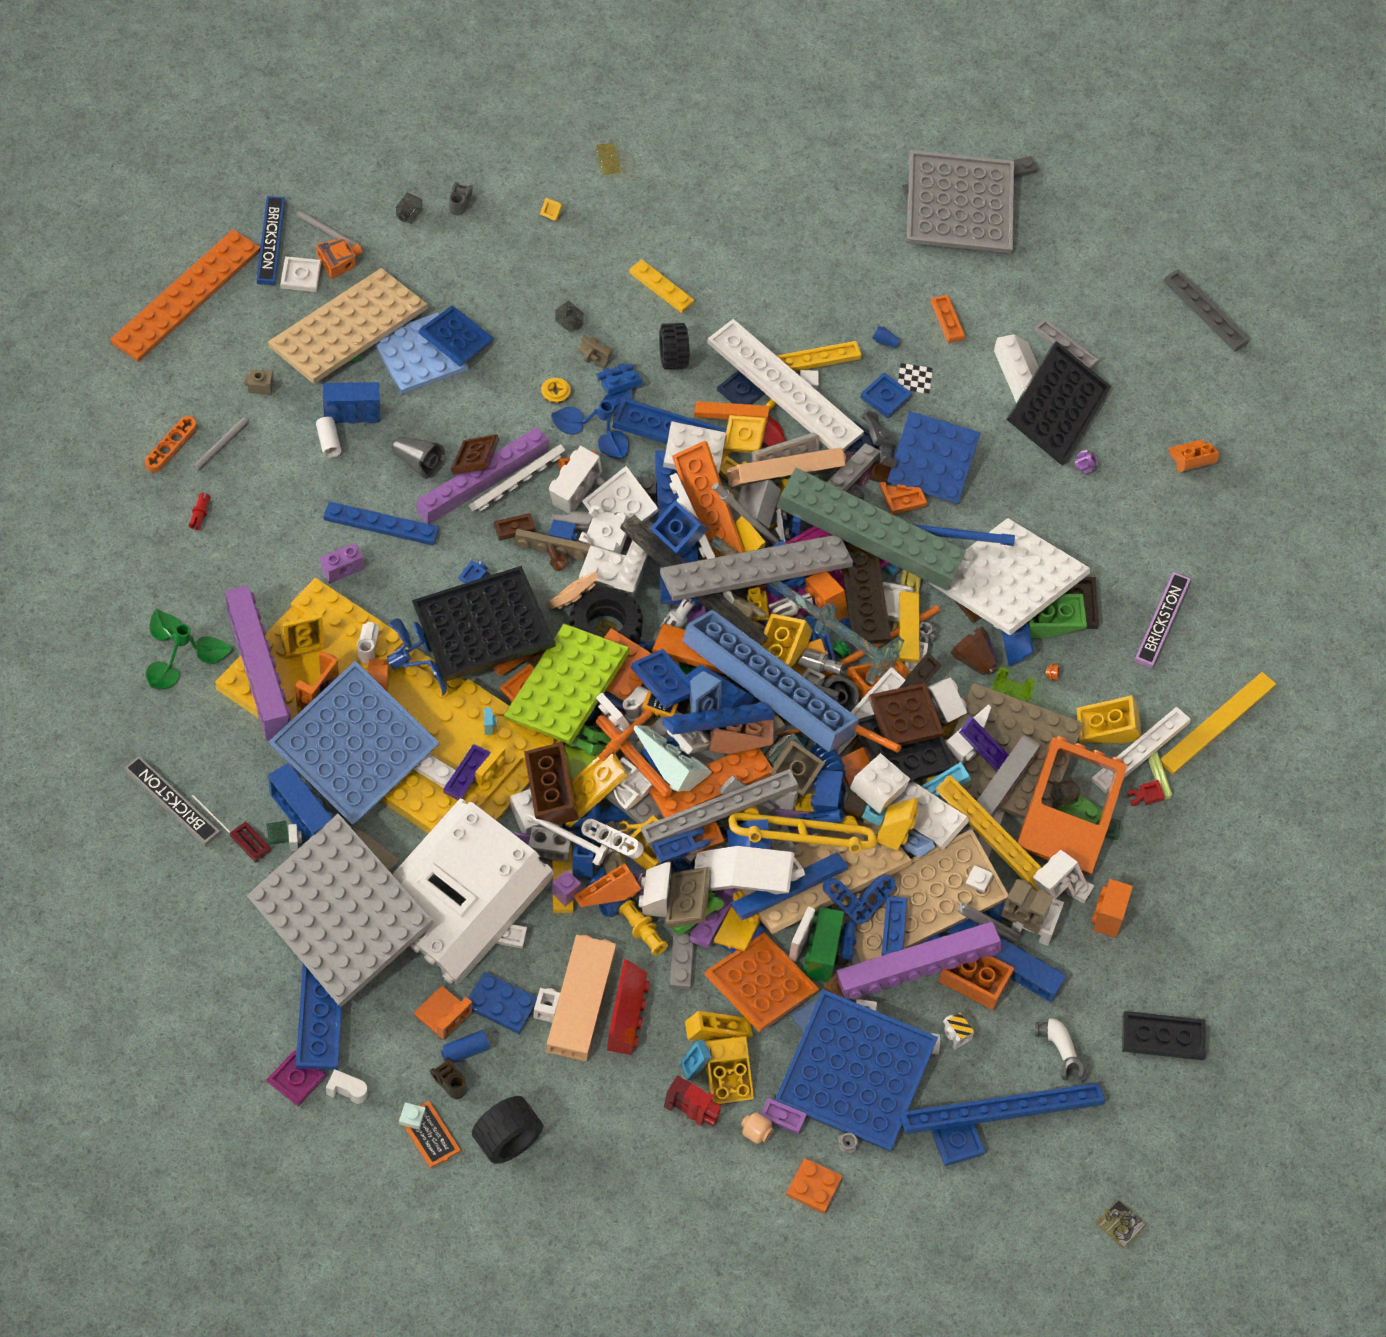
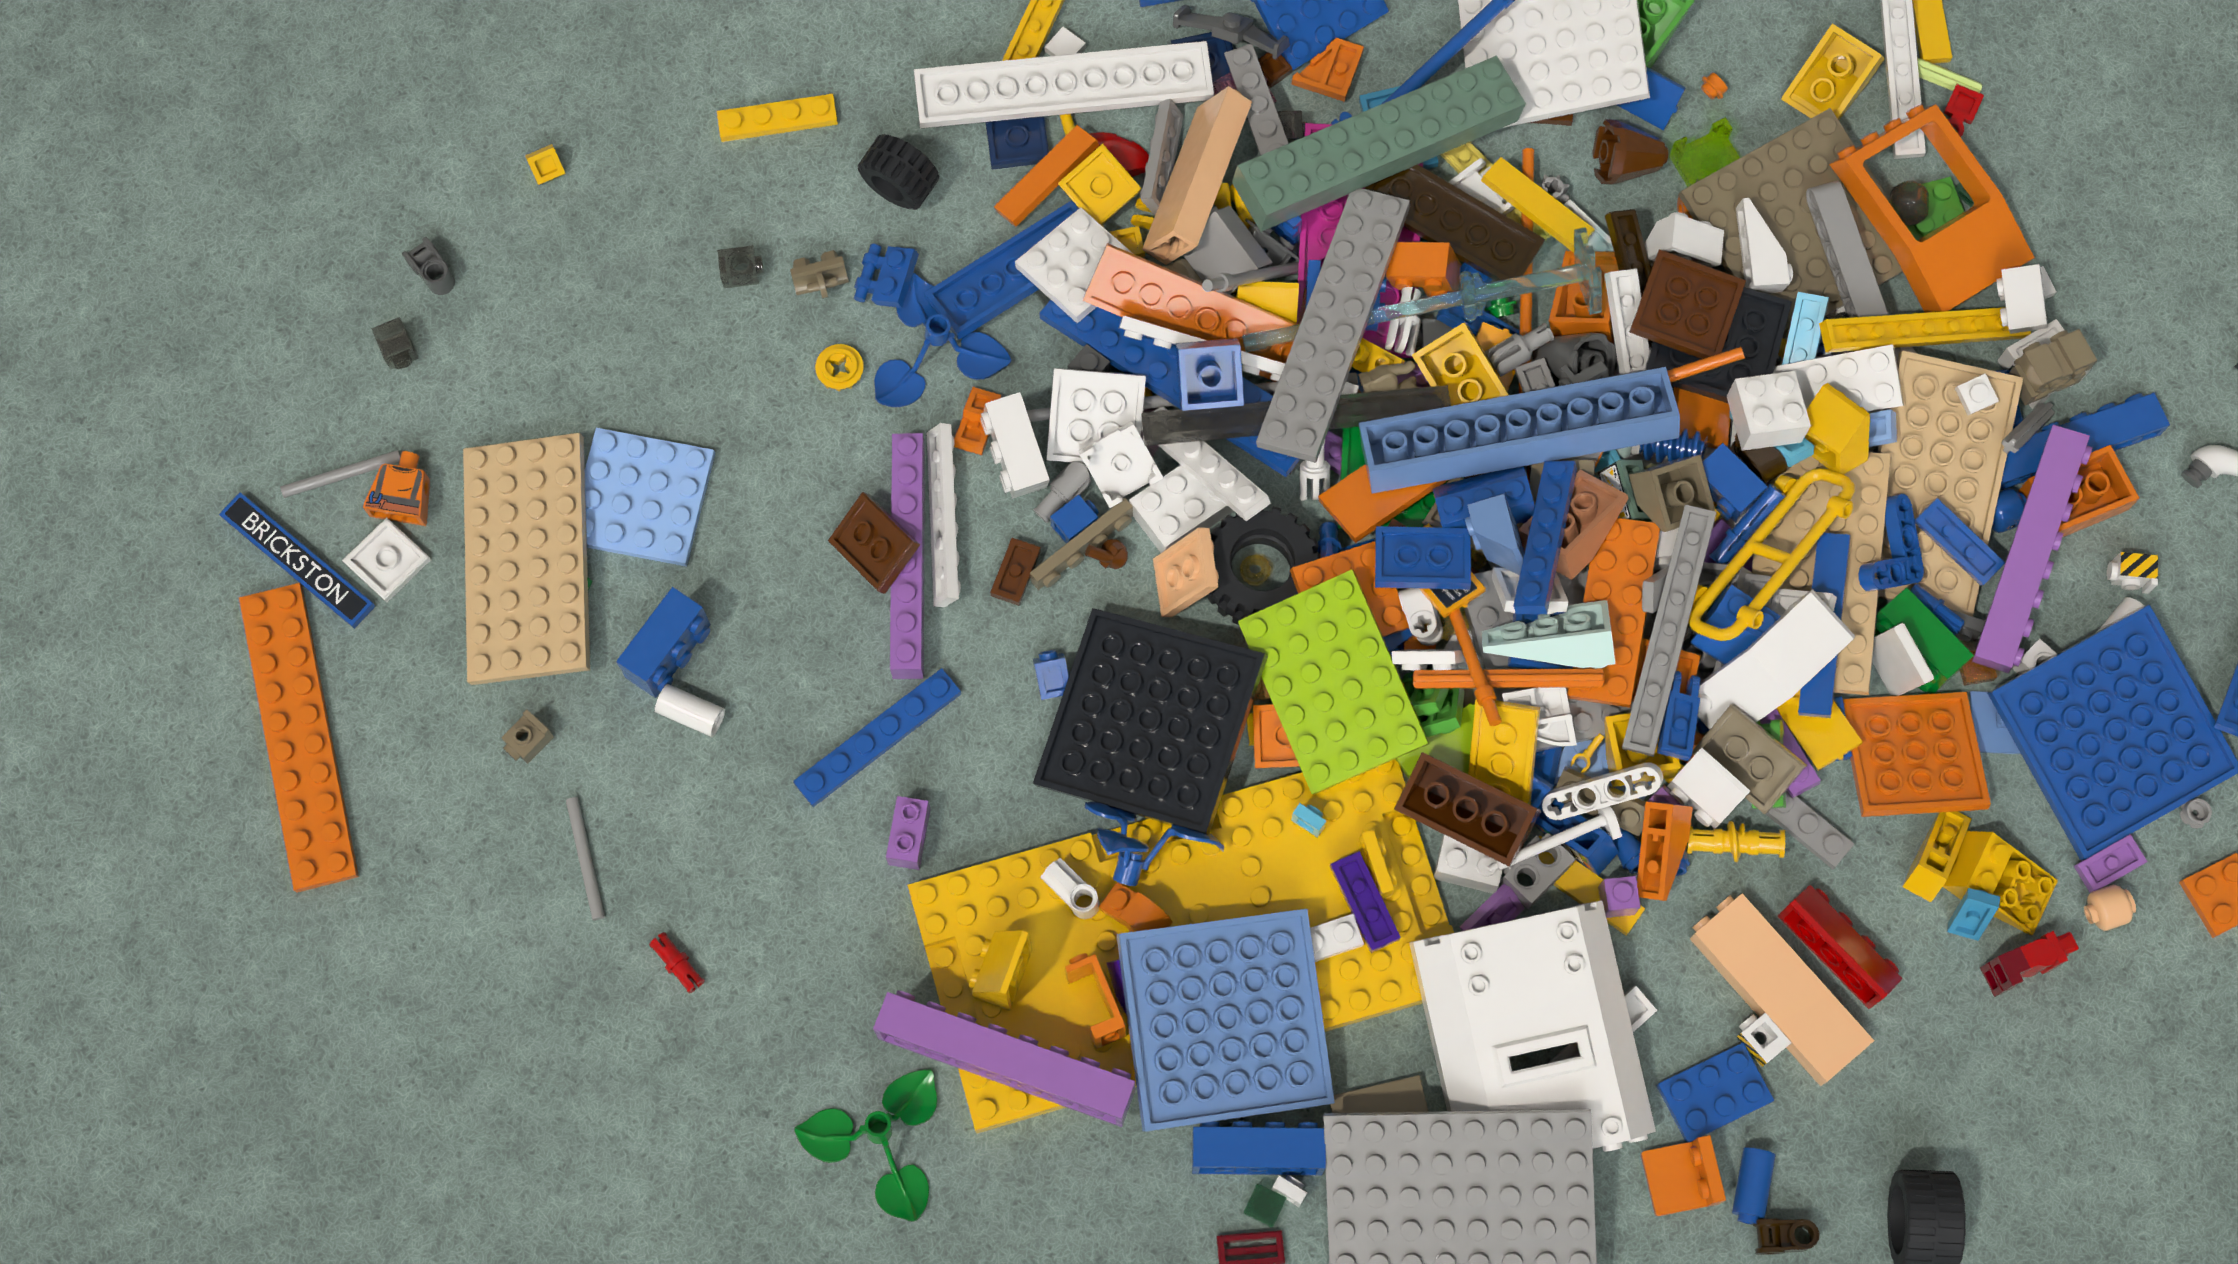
camera: 45 degrees left, 15 degrees up
orange beam [145,416,197,473] -> none
dark grey cone [392,436,445,479] -> none
blue plate [418,305,494,366] -> none
clear yellow tile [596,143,620,175] -> none
dark purple tile [959,717,1009,772] -> none
orange brick [1091,879,1133,938] -> none

